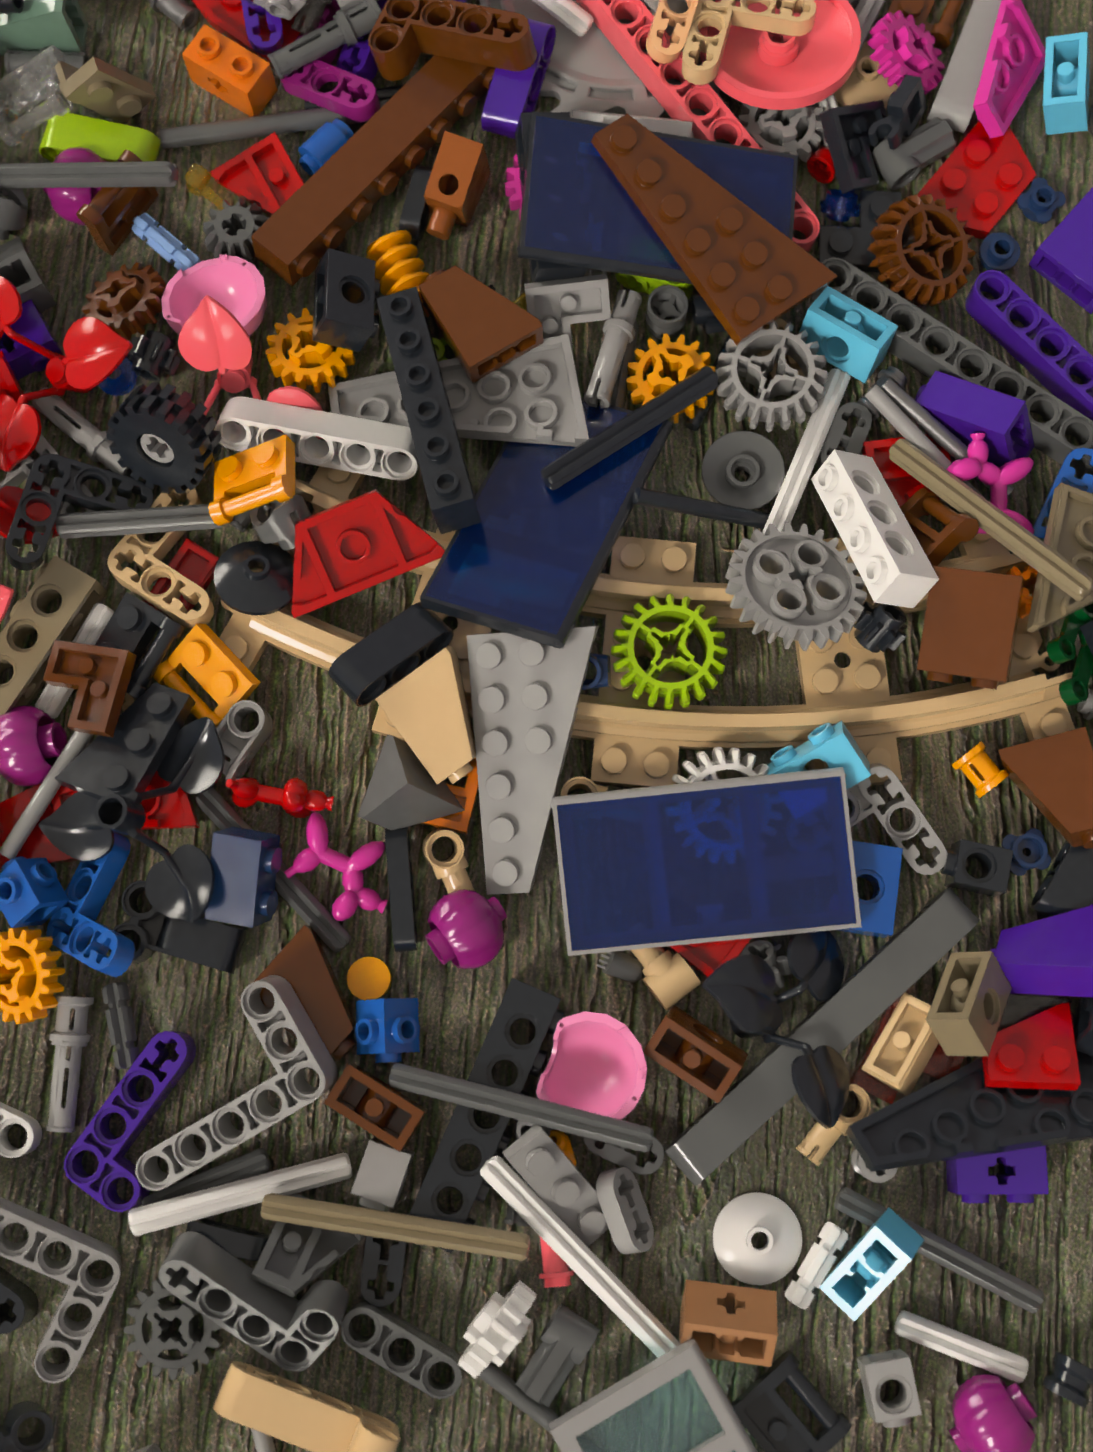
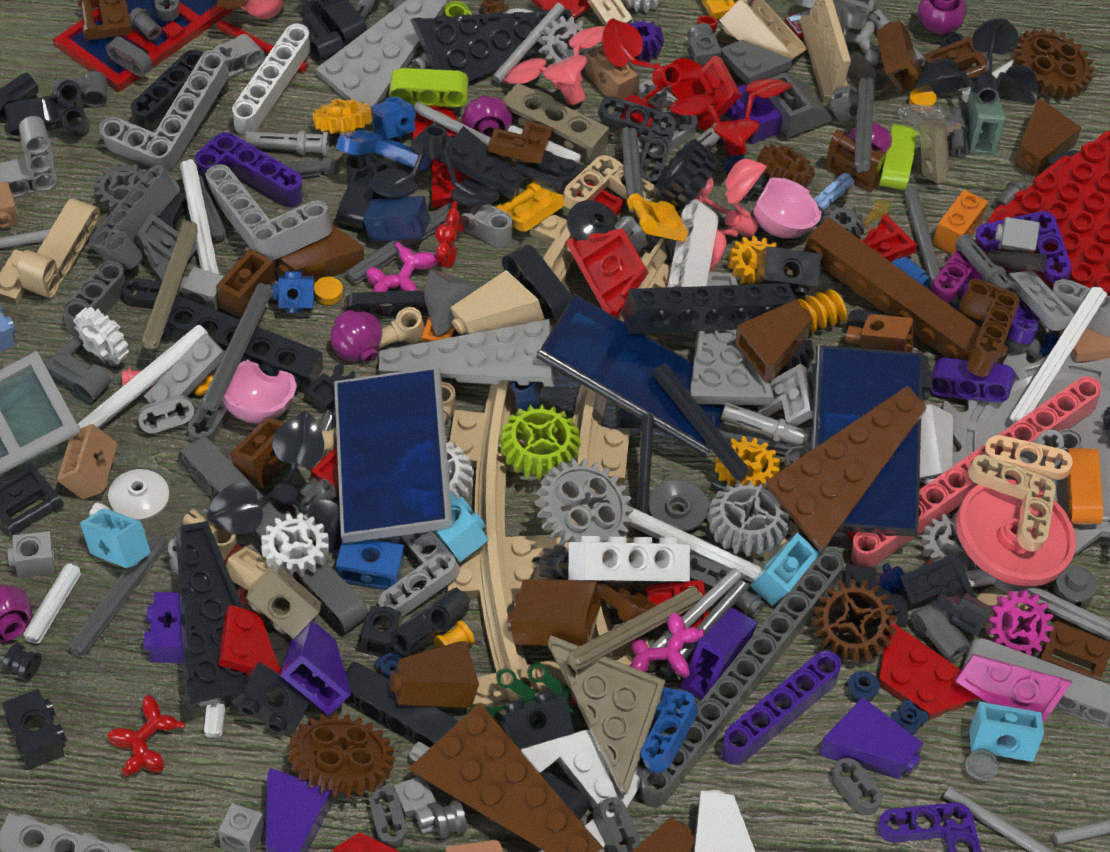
camera: 85 degrees right, 25 degrees down
none -> white gear [261,513,329,577]
none -> black plate [304,363,355,412]
none -> black piece [390,587,471,656]

